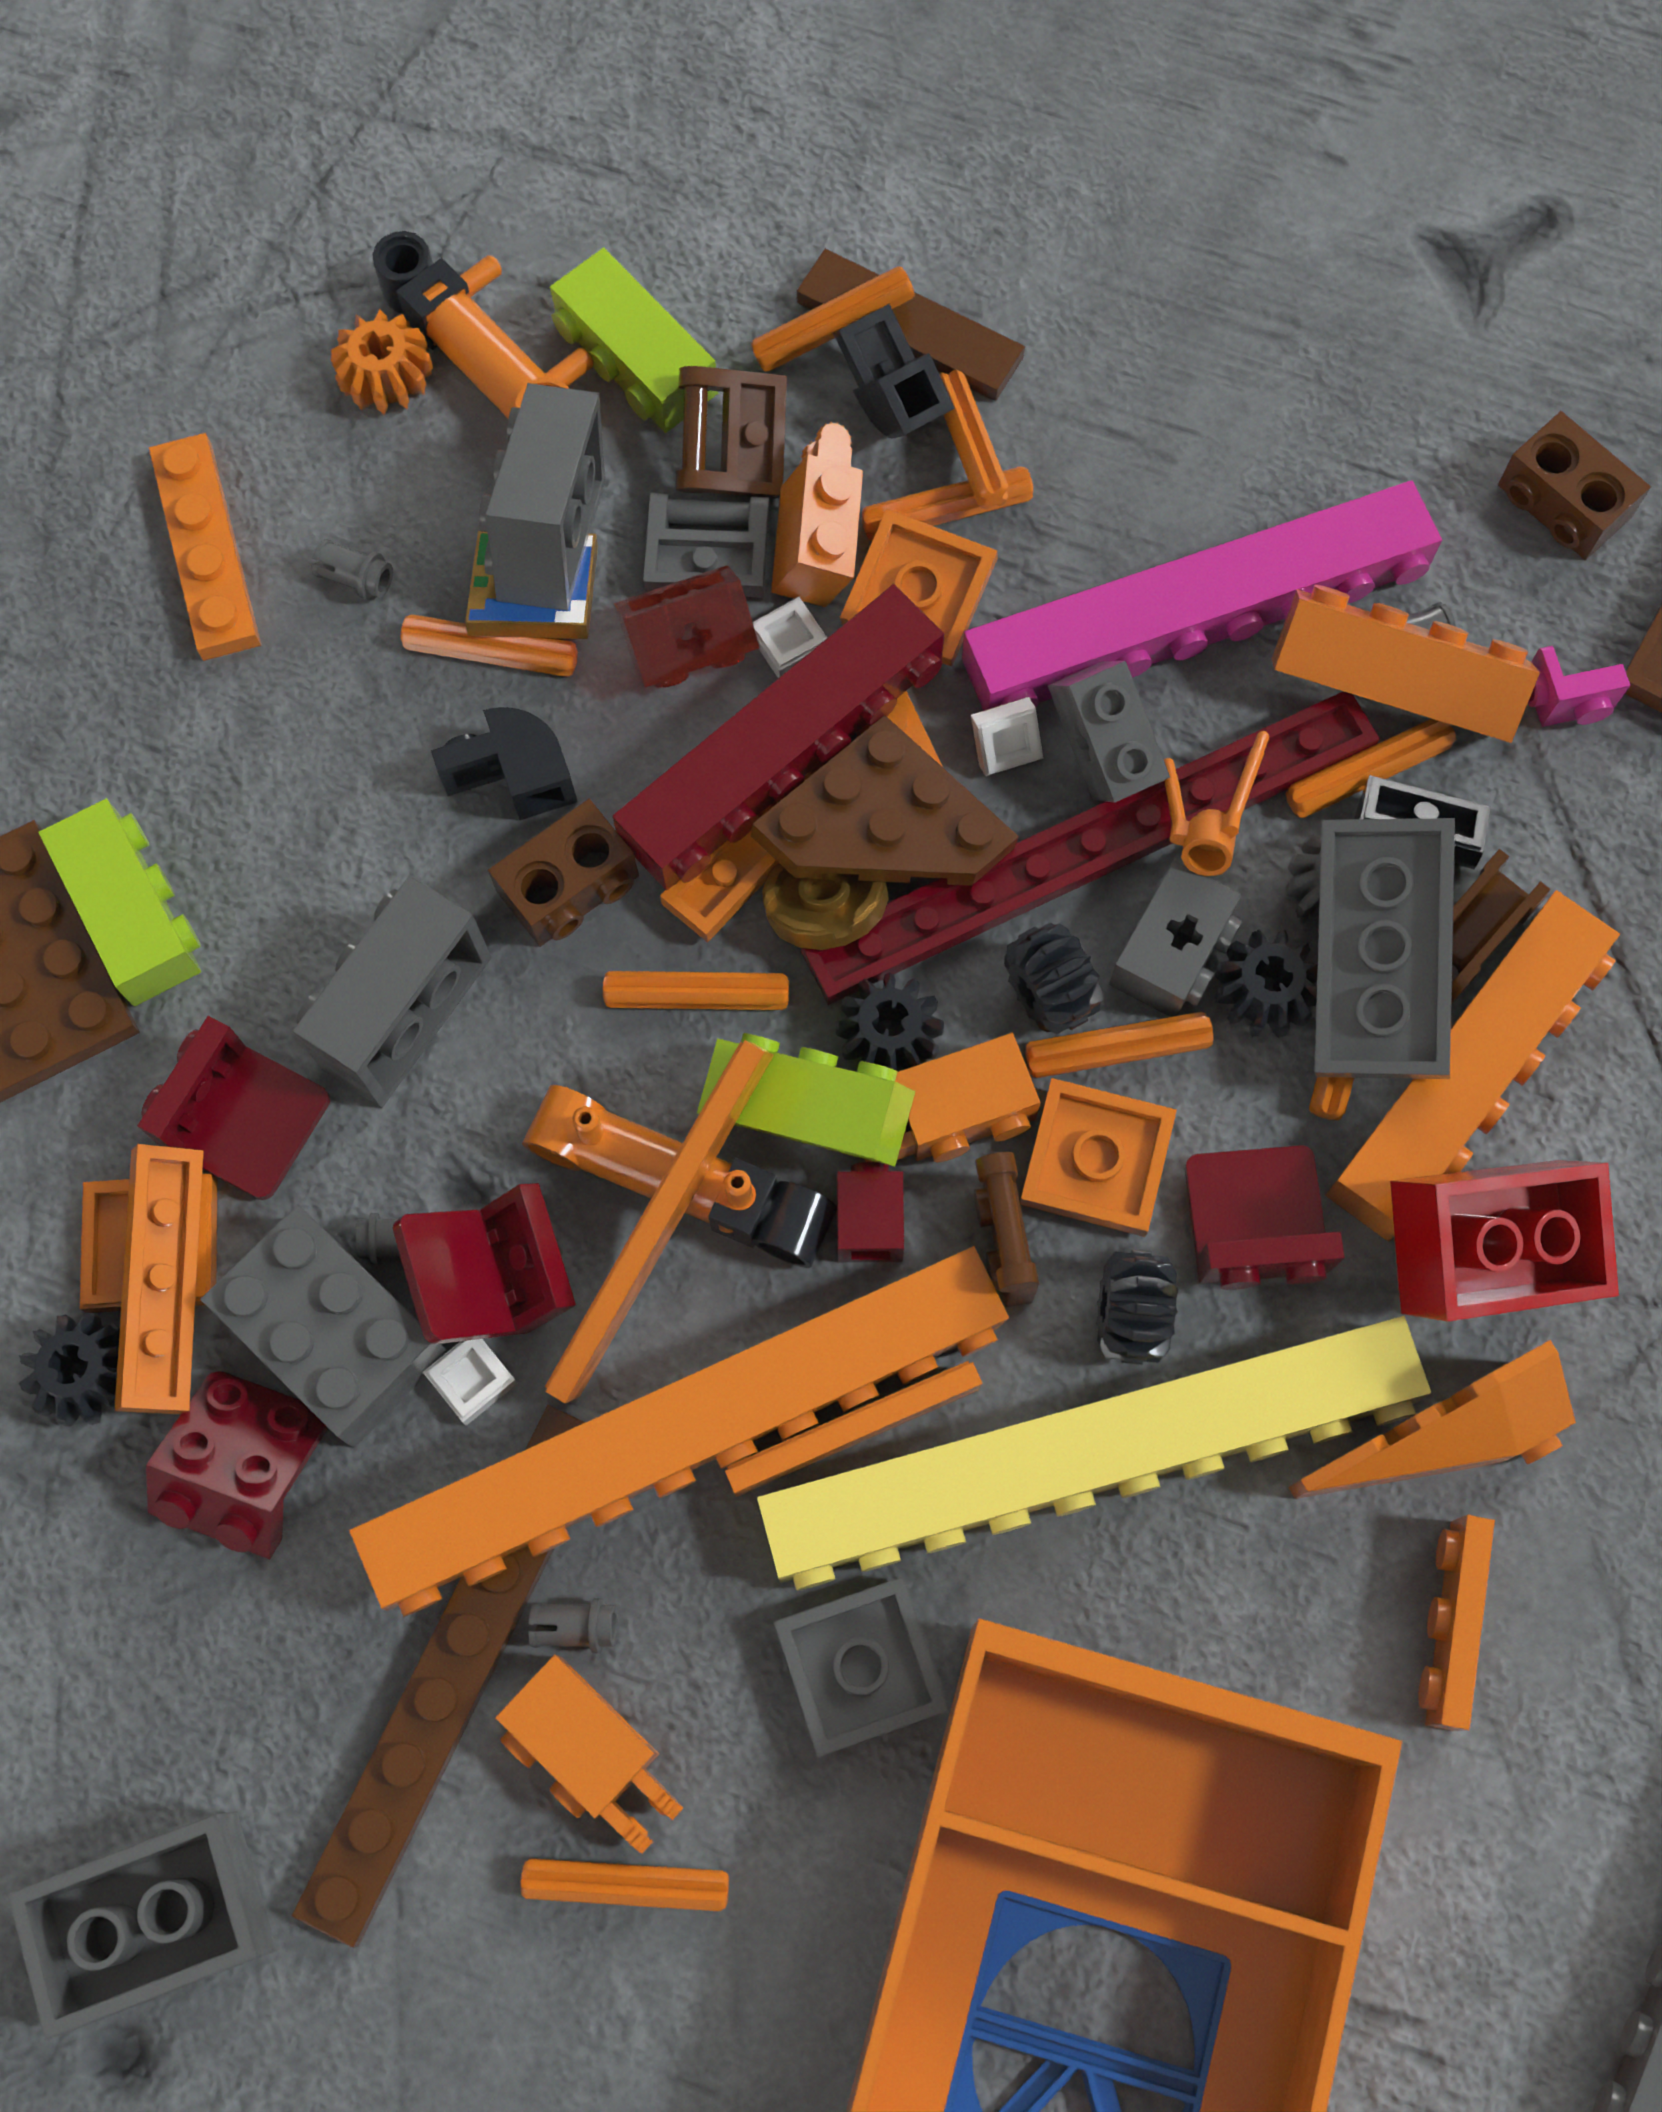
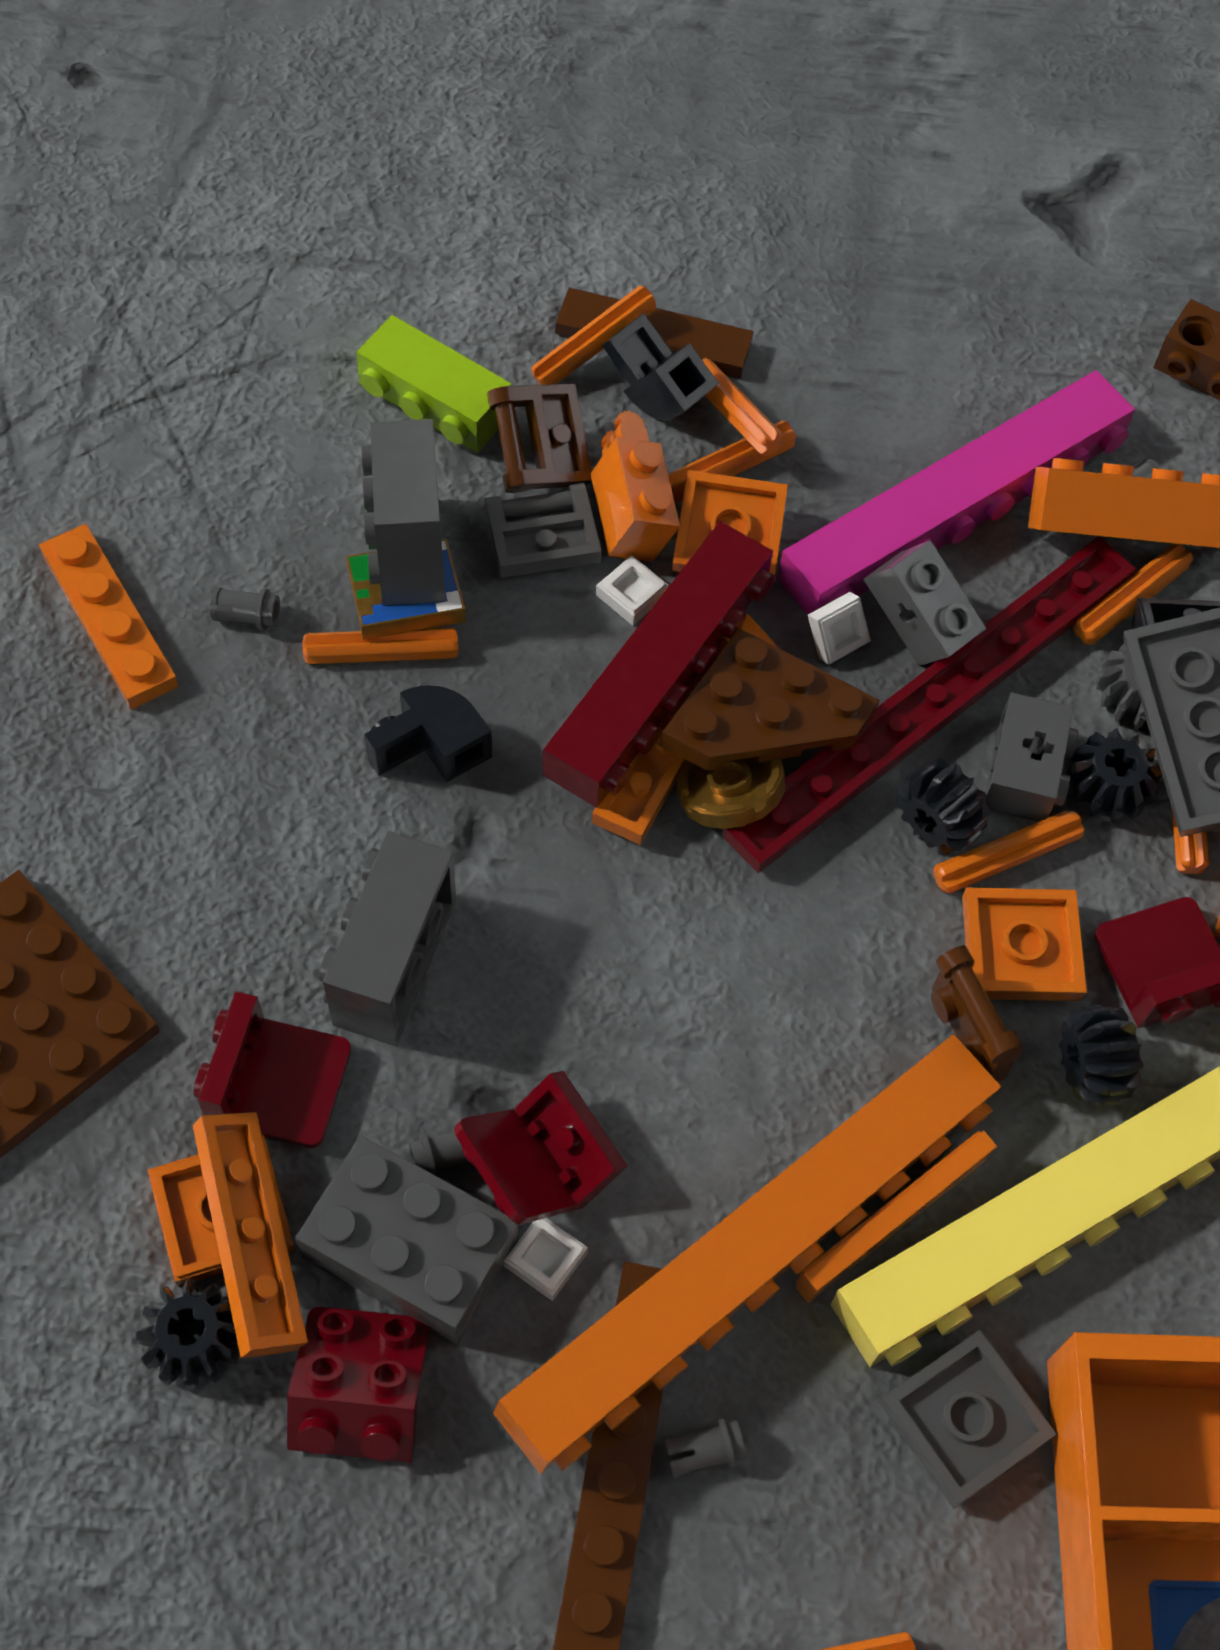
camera: 20 degrees left, 10 degrees down
lime brick [38,798,202,1007] -> none
orange gear [331,308,433,415] -> none
orange piece [372,231,593,419] -> none
reddish brown brick [488,798,639,947] -> none
orange hinge [495,1654,683,1854] -> none
orange piece [522,1085,837,1268] -> none
orange tile [545,1040,774,1403] -> none
orange axle [603,971,789,1010] -> none
clear red brick [614,565,760,688] -> none
lime brick [697,1033,916,1167] -> none
black gear [836,972,944,1071] -> none
dark red brick [837,1162,904,1263] -> none
orange hinge [865,1033,1041,1163] -> none
orange plant [1164,731,1269,876] -> none

